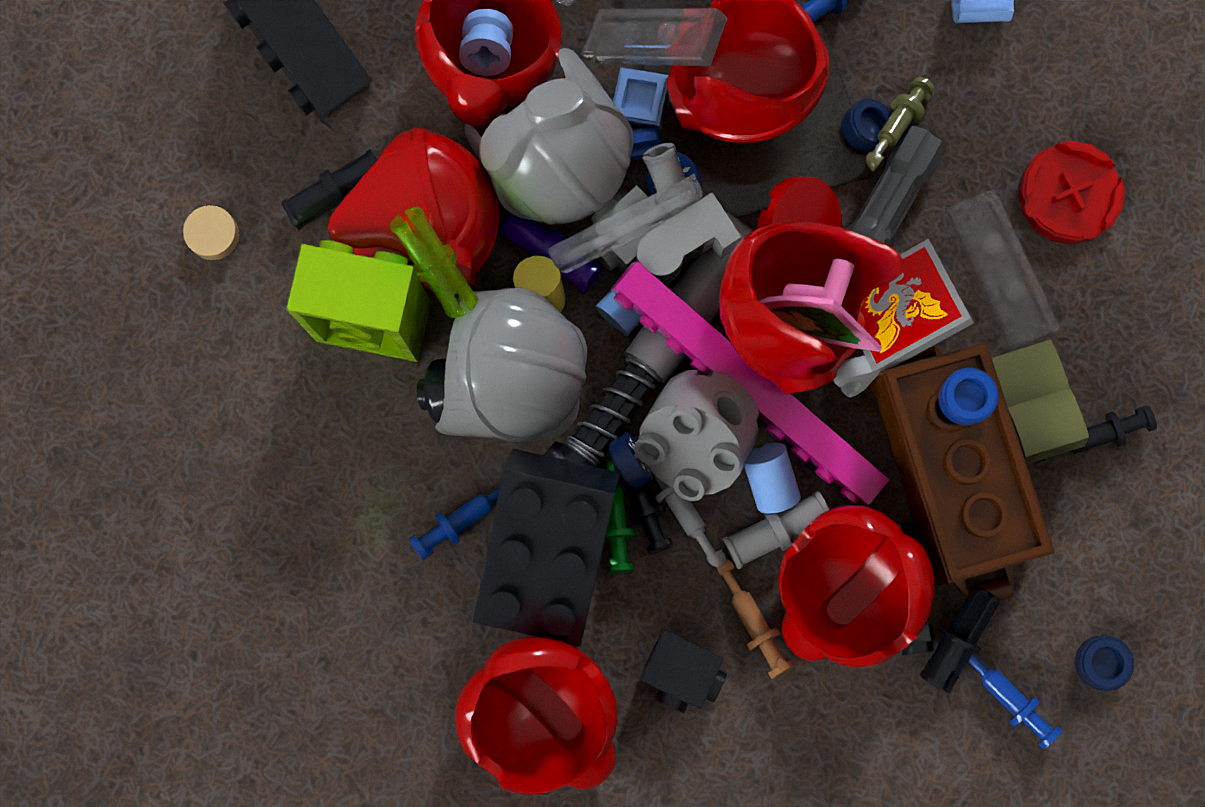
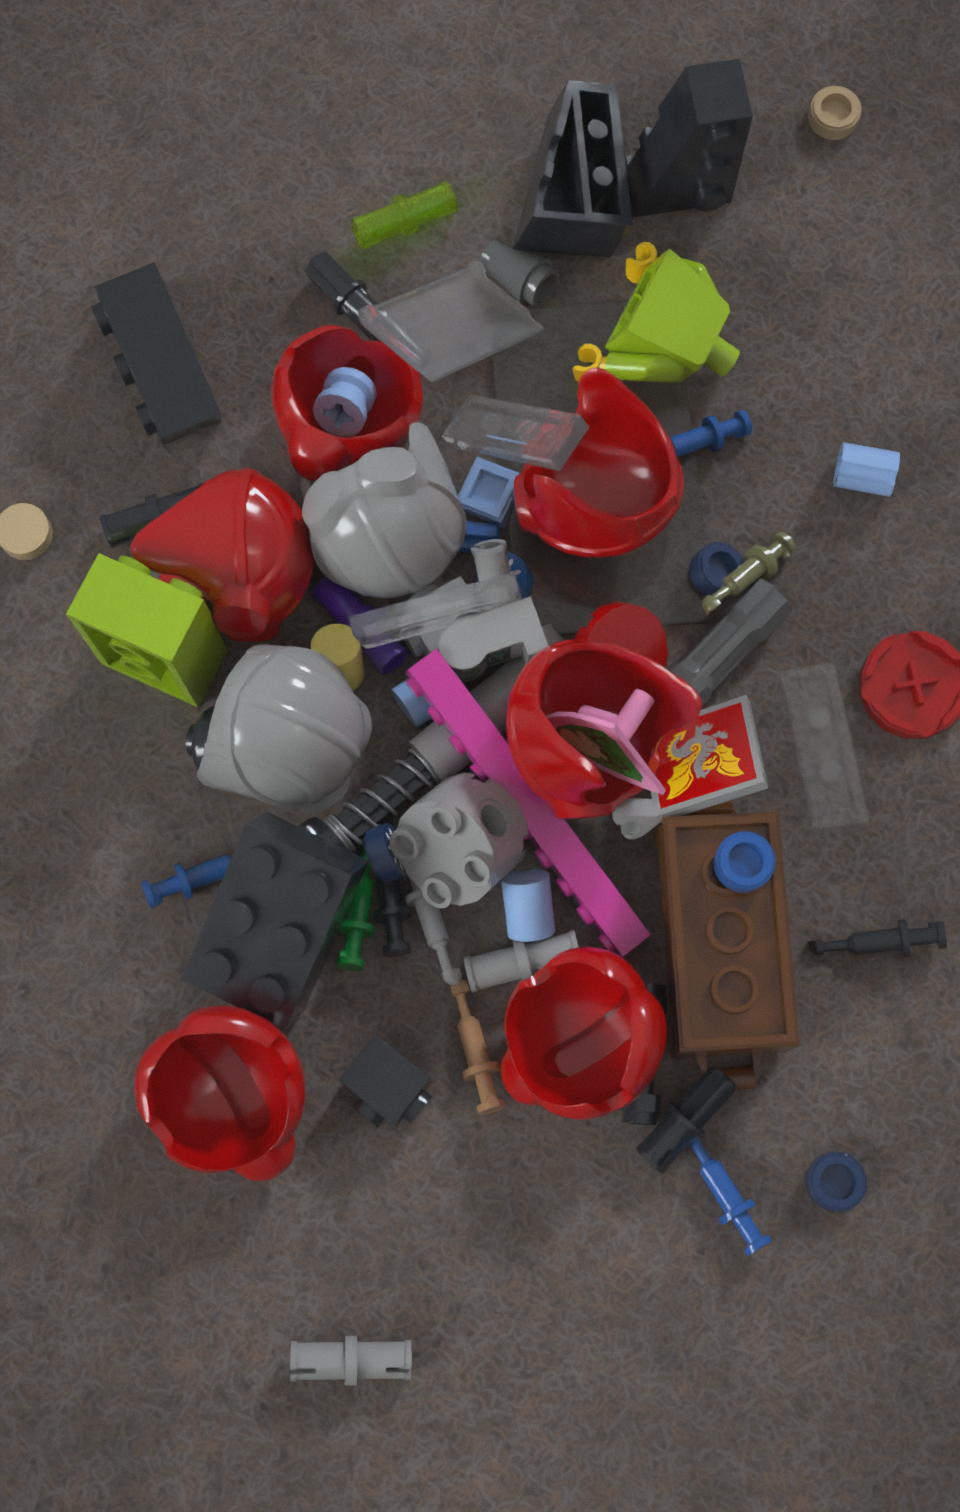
camera: 15 degrees right, 5 degrees down
clear neon green pin [390,207,479,318] -> none
olive brick [992,339,1089,465] -> none

